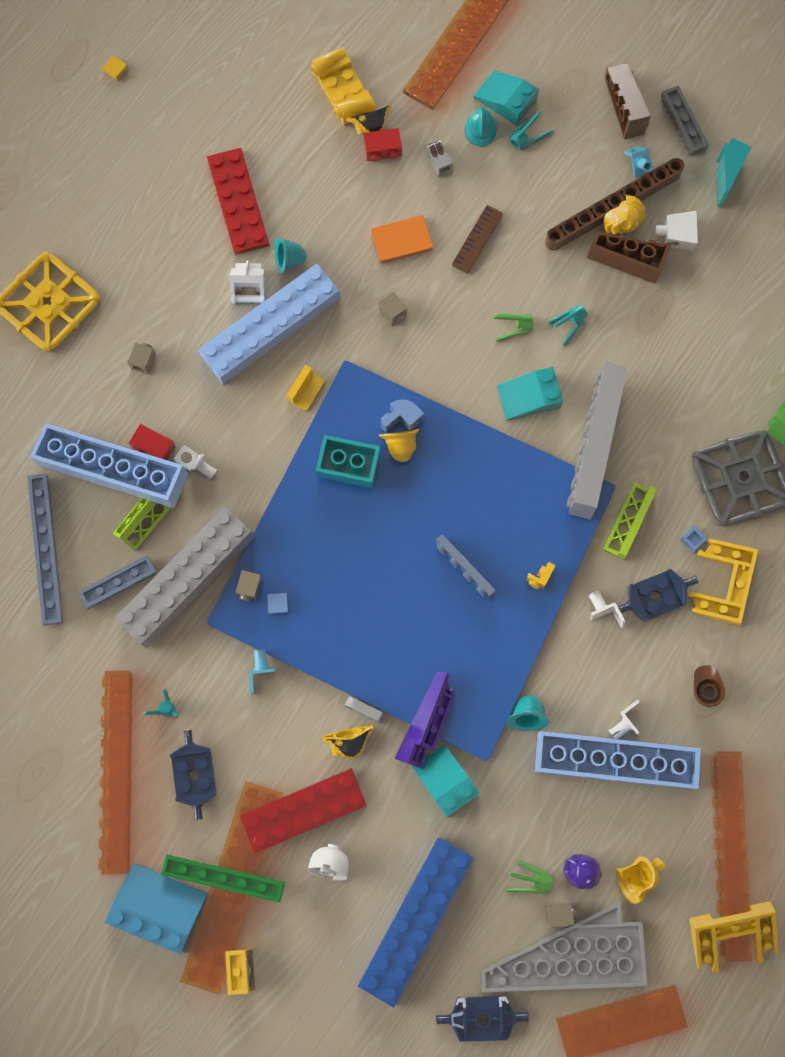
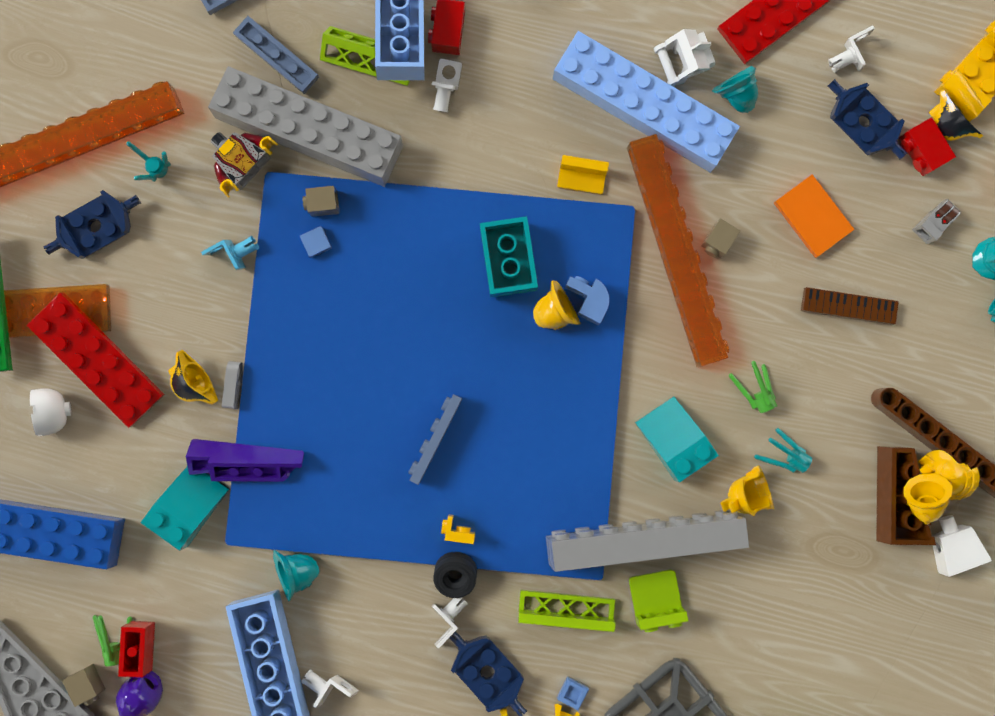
camera: 65 degrees right, 10 degrees up
none -> red brick [118,621,155,677]
none -> torso [211,132,278,198]
none -> black tyre [433,552,477,598]
none -> clear orange brick [627,134,729,367]
none -> lime bracket [628,569,688,632]
none -> yellow helmet [720,465,774,516]
none -> dark blue plate [827,79,908,160]
none -> white bracket [828,26,875,73]
none -> yellow piece [904,473,953,525]

